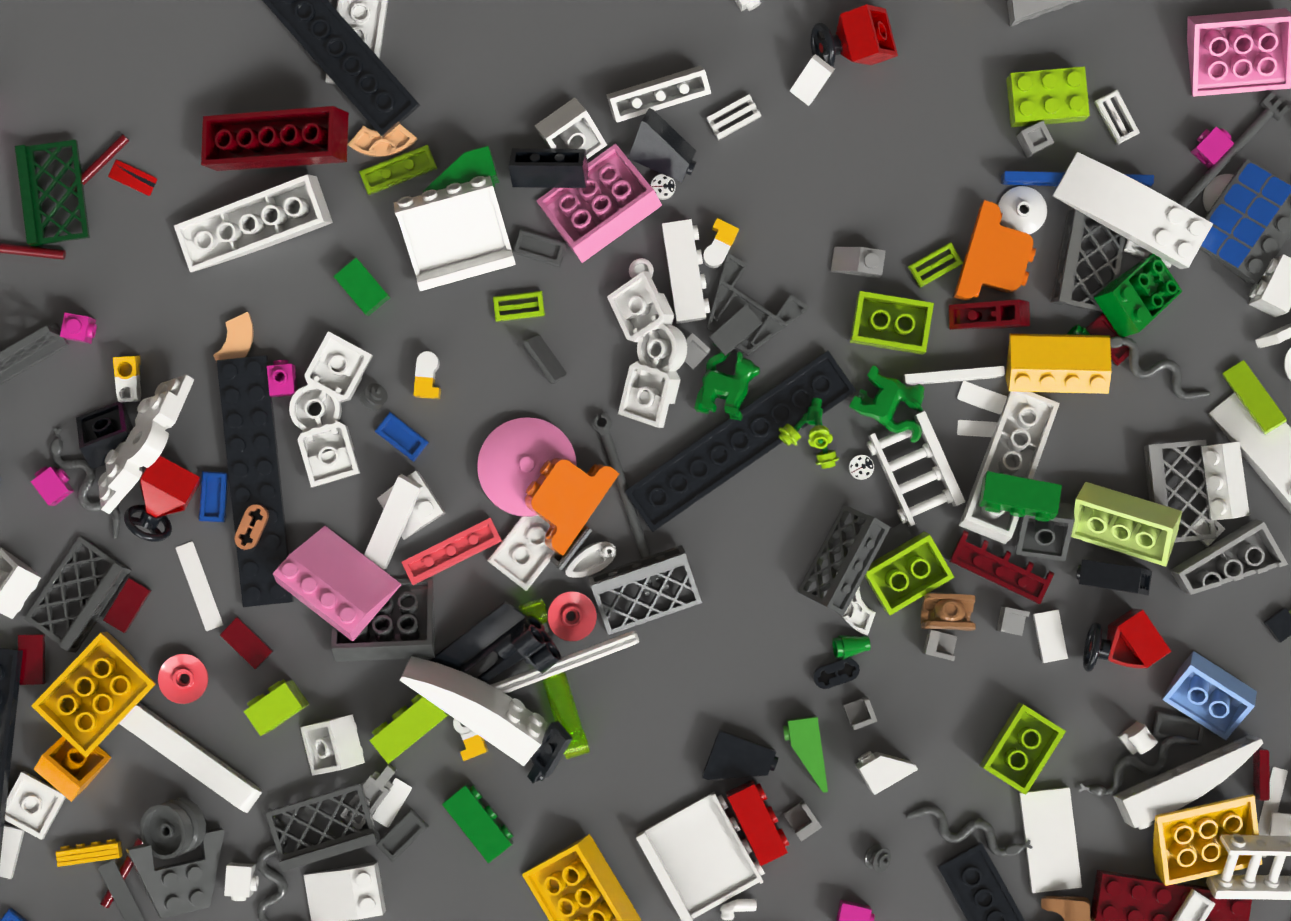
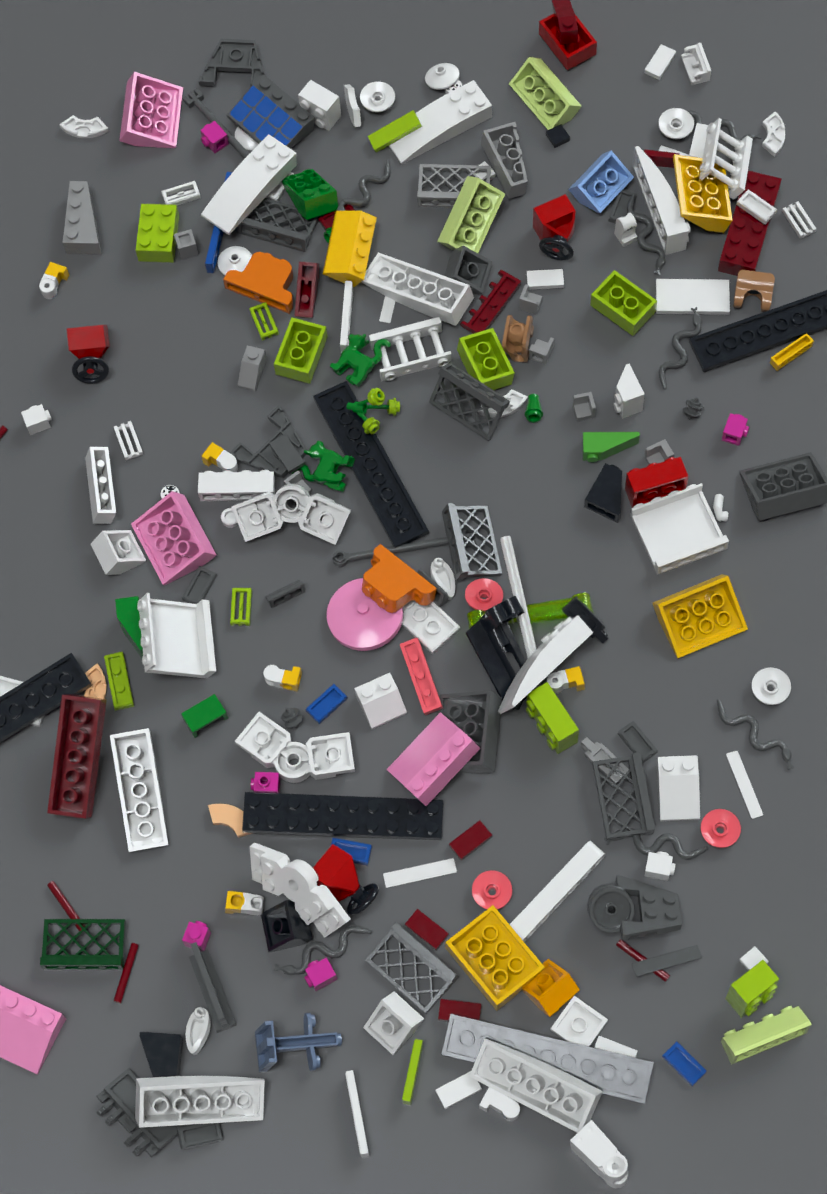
camera: 80 degrees left, 20 degrees down
yellow piece [56,839,123,867] -> none
red sticker [108,160,157,196] -> none
nougat beam [234,504,269,550] -> none
lime brick [243,679,309,736] -> none
white slope [300,714,365,776] -> none
white tile [364,474,423,570] -> none
white sticker [372,778,412,828] -> none
green brick [442,783,513,864] -> none
black brick [509,148,589,188] -> none
black slope [628,108,697,183] -> none
white tile [790,54,835,106] -> none
black beam [813,658,860,689] -> none
white tile [849,455,874,480] -> none
white sticker [957,381,1007,414] -> none
green brick [979,471,1062,522] -> none
black slope [1077,559,1152,596] -> none
white brick [1201,441,1250,521] -> none

